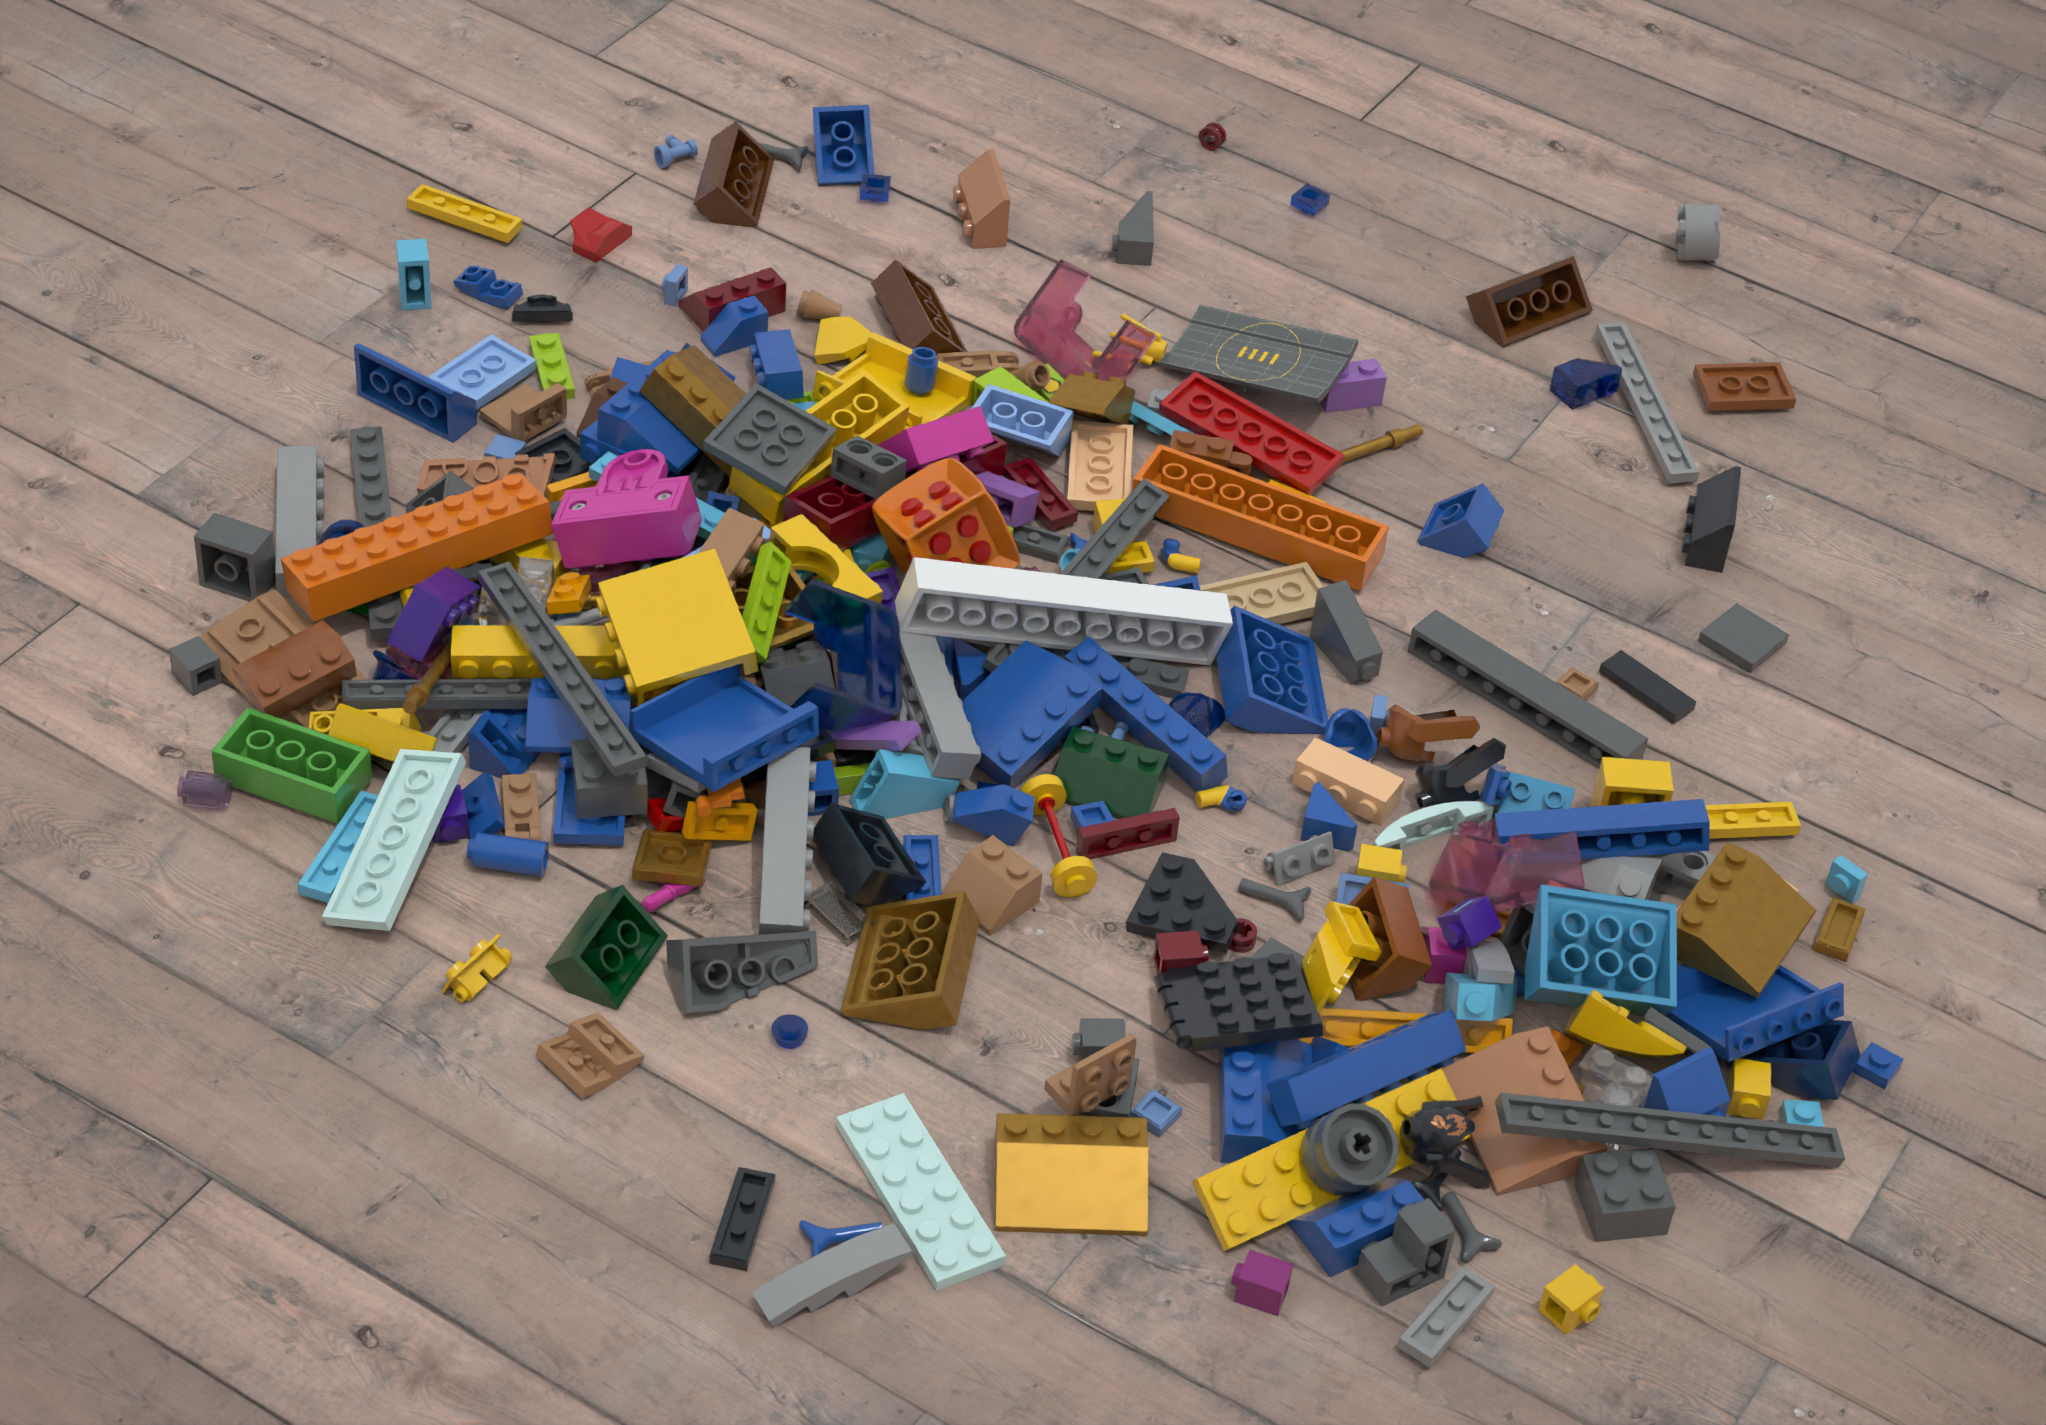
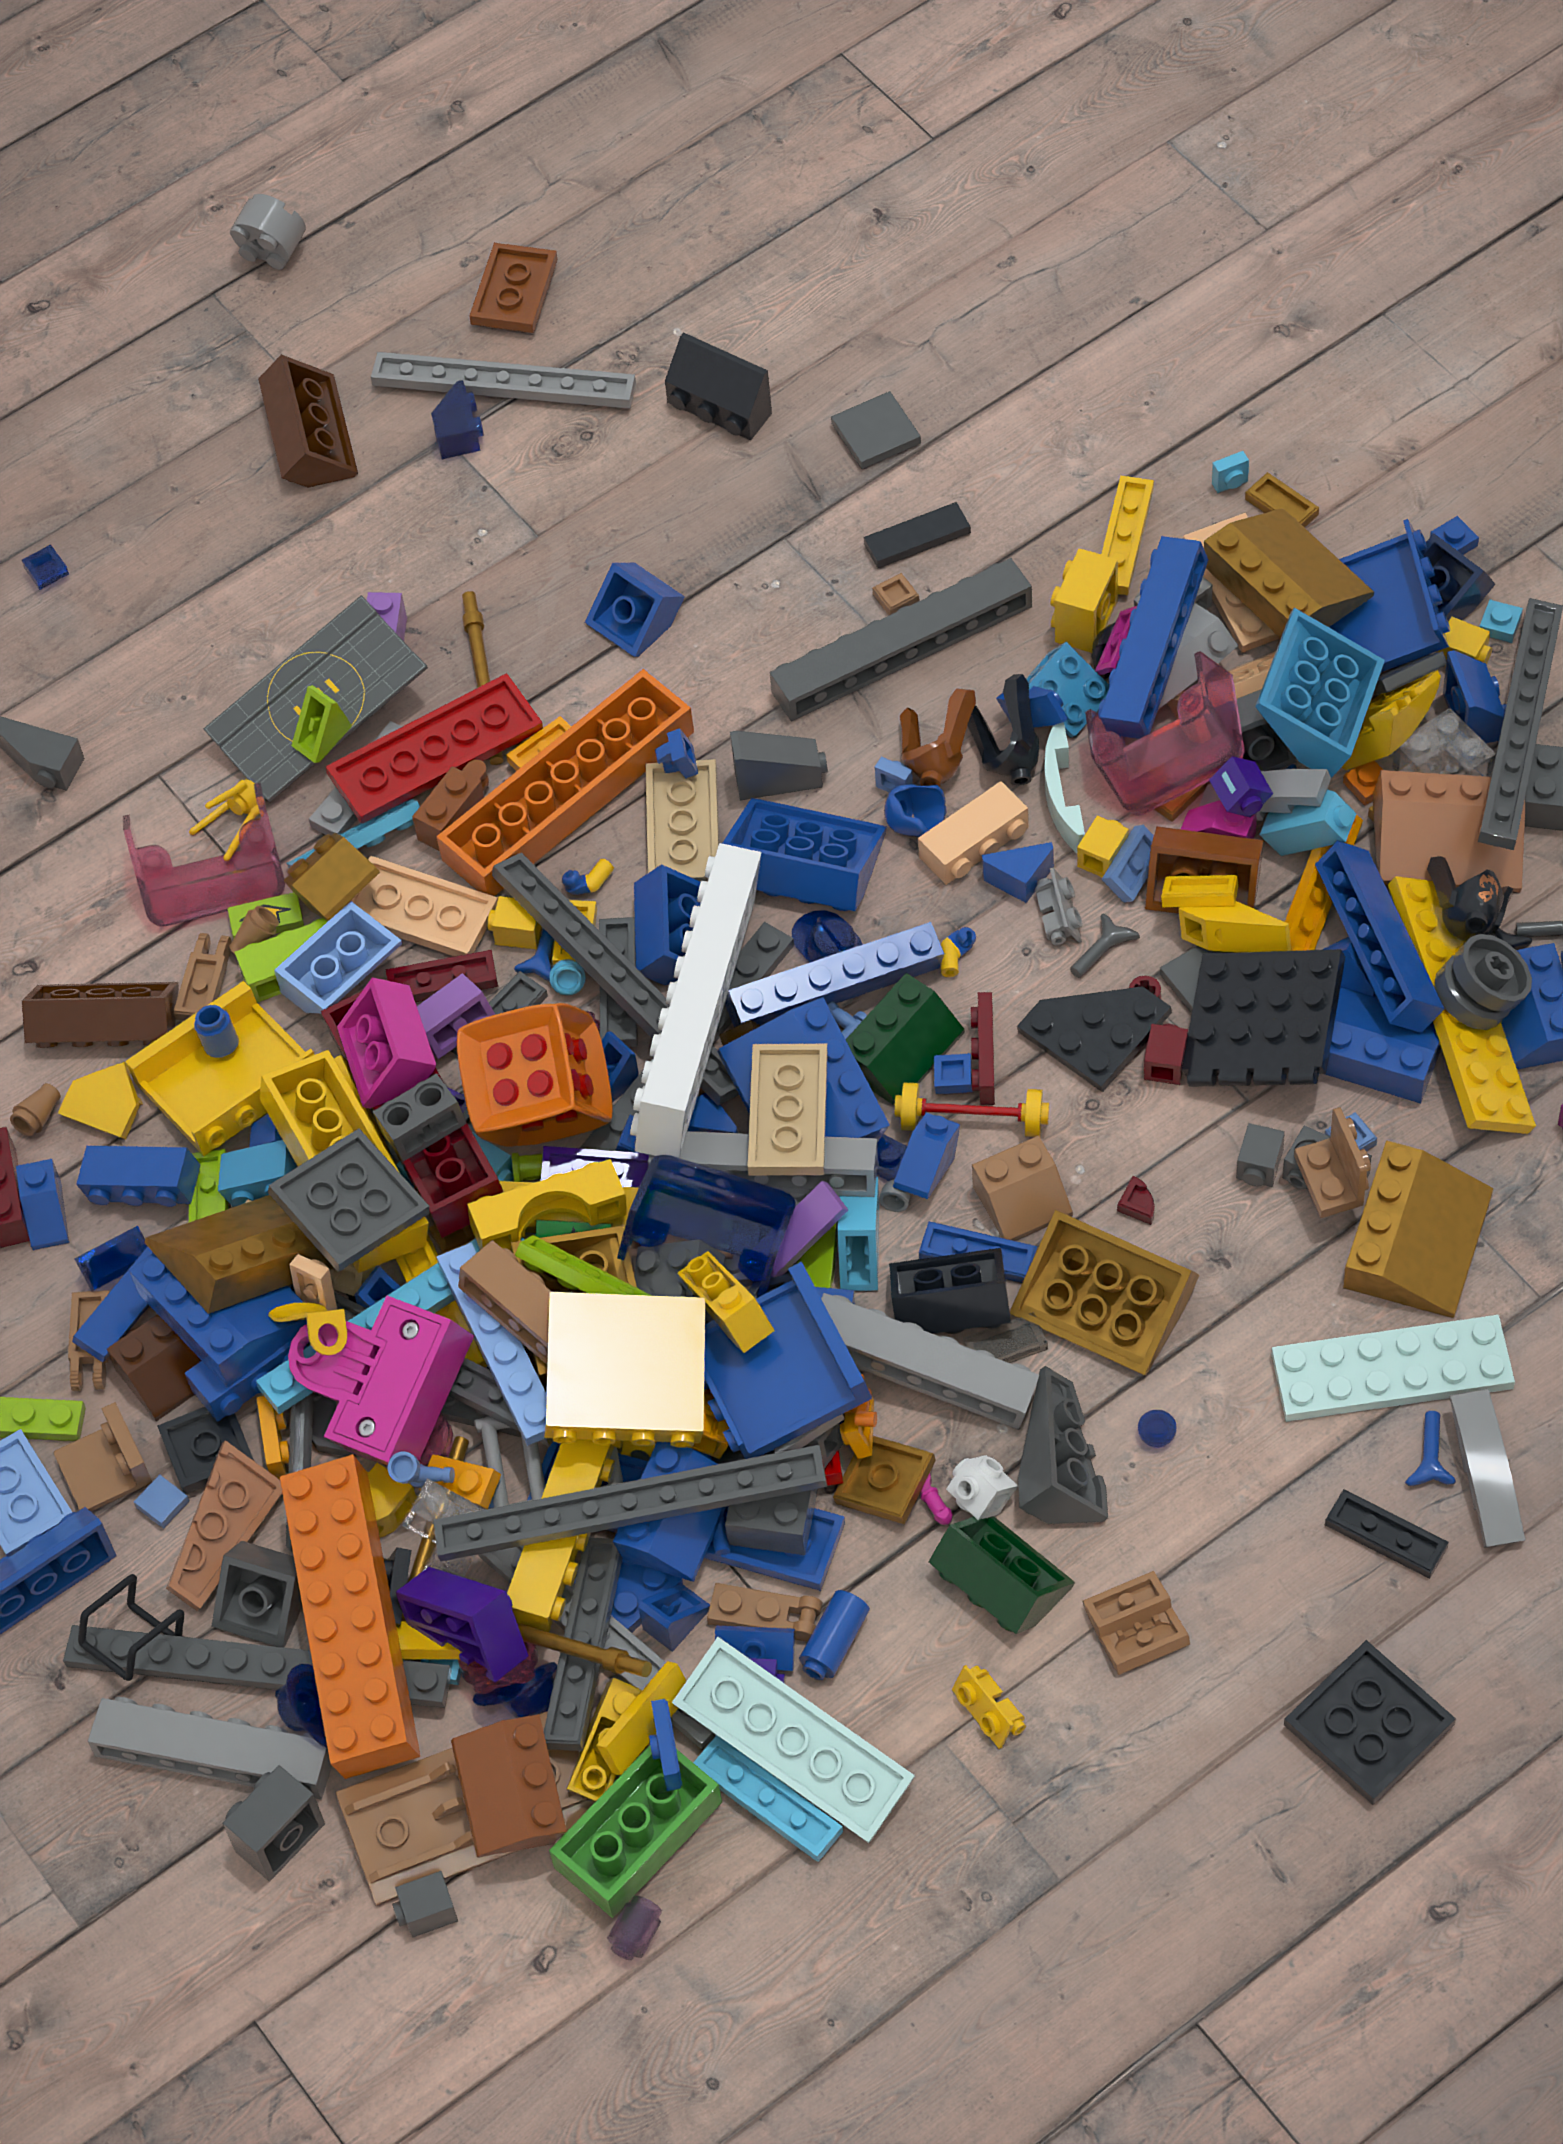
camera: 60 degrees left, 15 degrees up
none -> black piece [78,1574,185,1681]
none -> yellow piece [268,1302,347,1356]
none -> light nougat plate [289,1254,337,1311]
none -> lime slope [291,685,352,763]
none -> medium blue piece [388,1451,455,1488]
none -> blue plate [649,1699,683,1791]
none -> blue tile [655,728,698,778]
none -> yellow slope [677,1251,775,1353]
none -> tan plate [748,1044,828,1176]
none -> white brick [946,1455,1018,1520]
none -> dark red tile [1117,1176,1155,1225]
none -> black plate [1284,1640,1456,1805]

